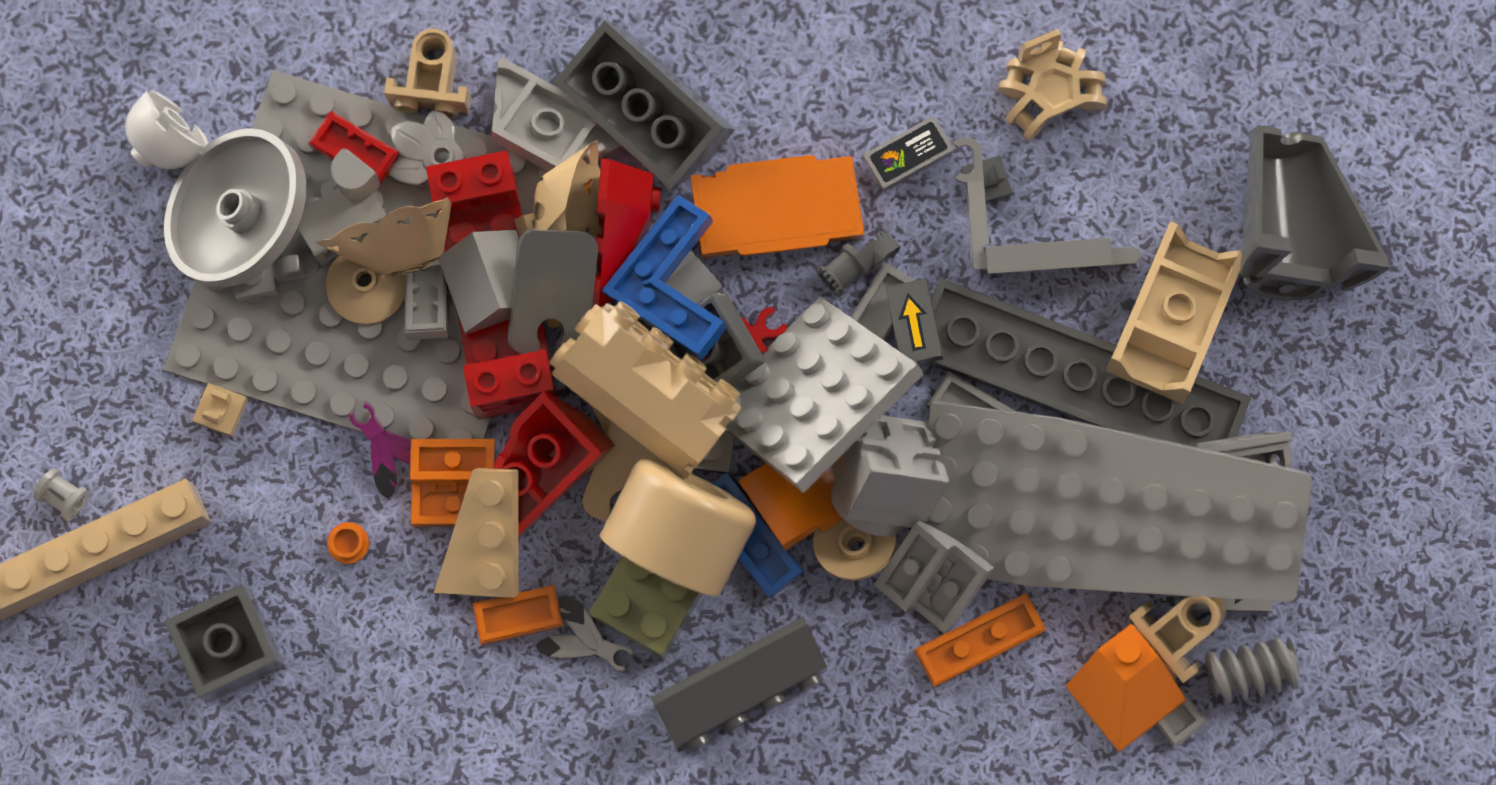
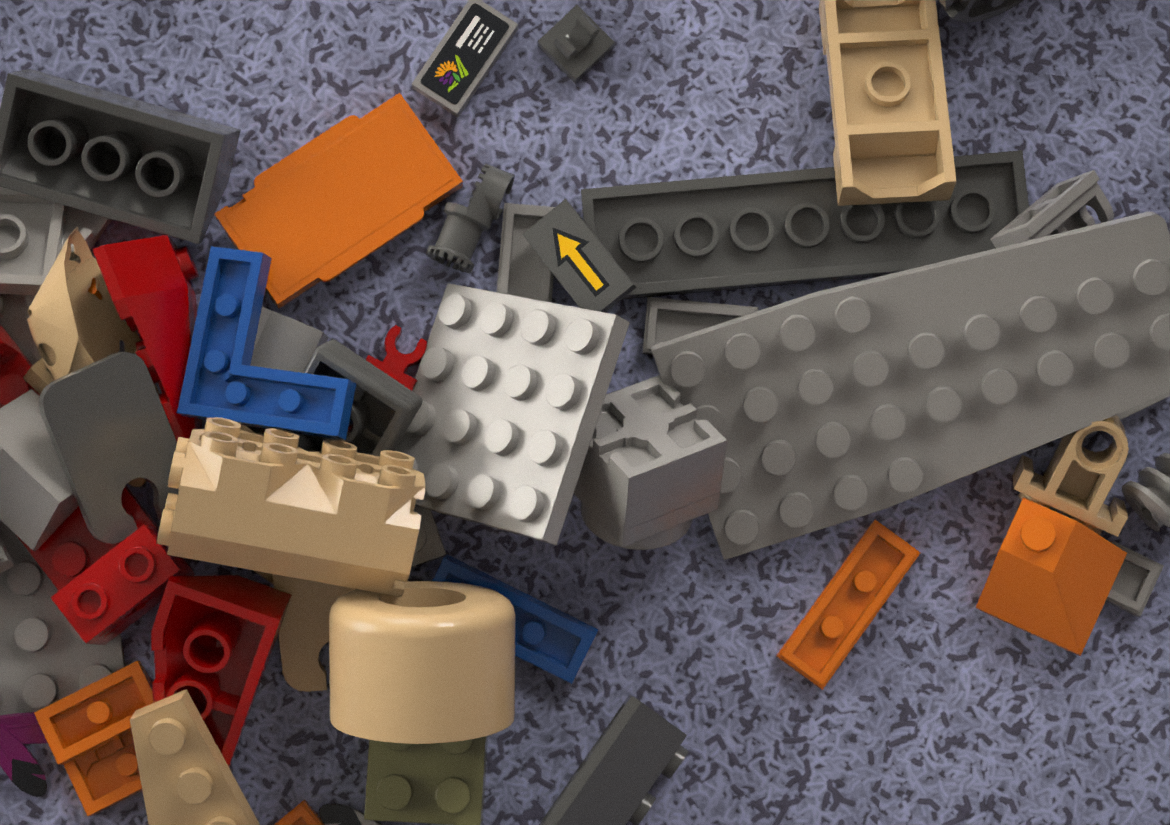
camera: 35 degrees left, 5 degrees up
orange slope [738,464,843,550] -> none
tan dish [813,519,897,581] -> none
light grey slope [874,521,994,634] -> none
light grey hinge [952,137,1140,274] -> none

